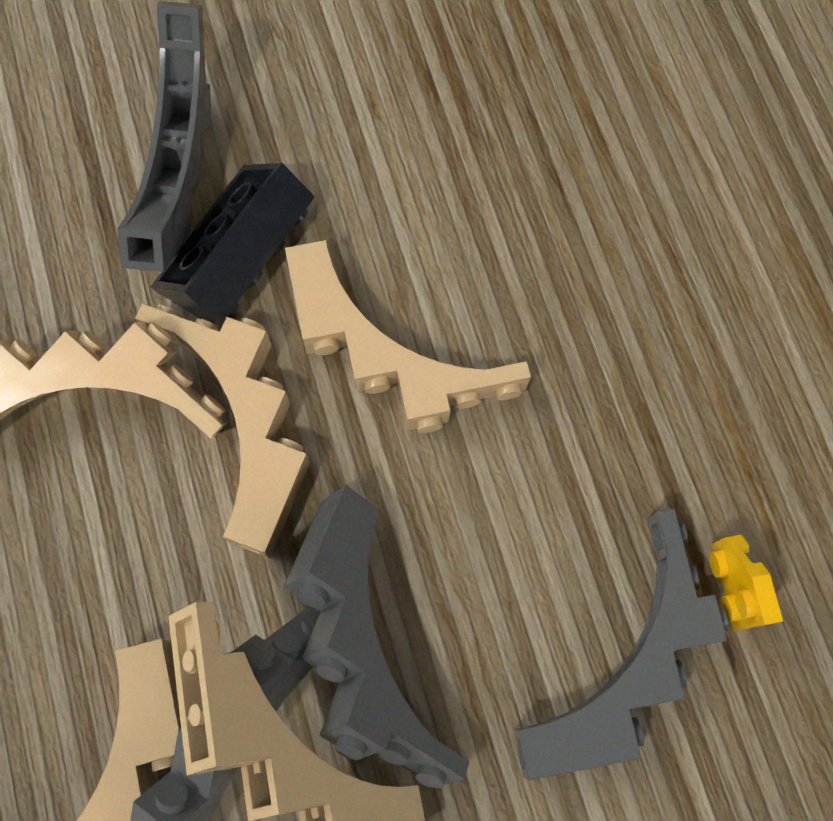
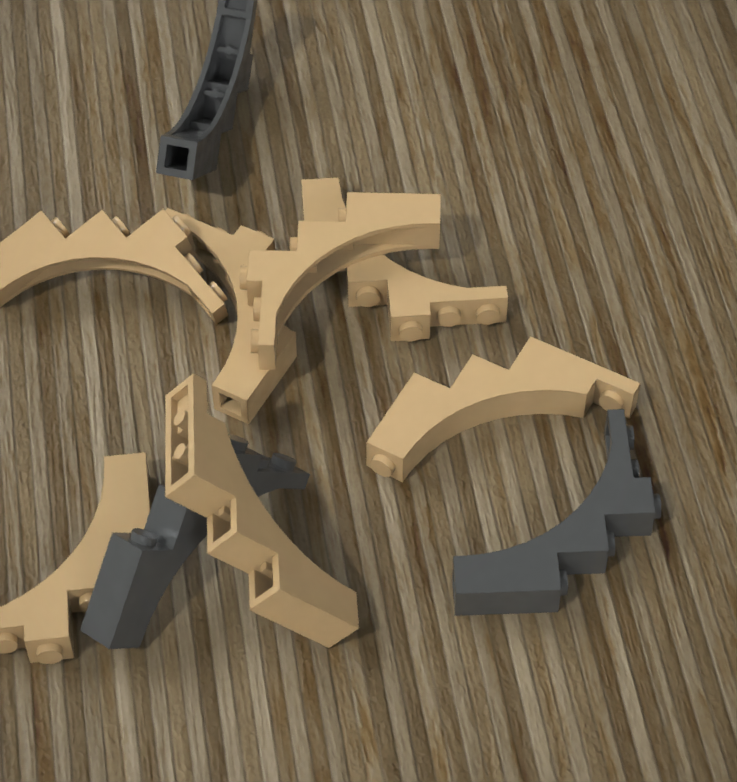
camera: 10 degrees right, 20 degrees down
black slope [150,163,315,324] -> none
dark grey arch [284,486,469,788] -> none
yellow plate [709,535,783,632] -> none
none -> tan arch [240,192,441,370]
none -> tan arch [366,336,640,482]

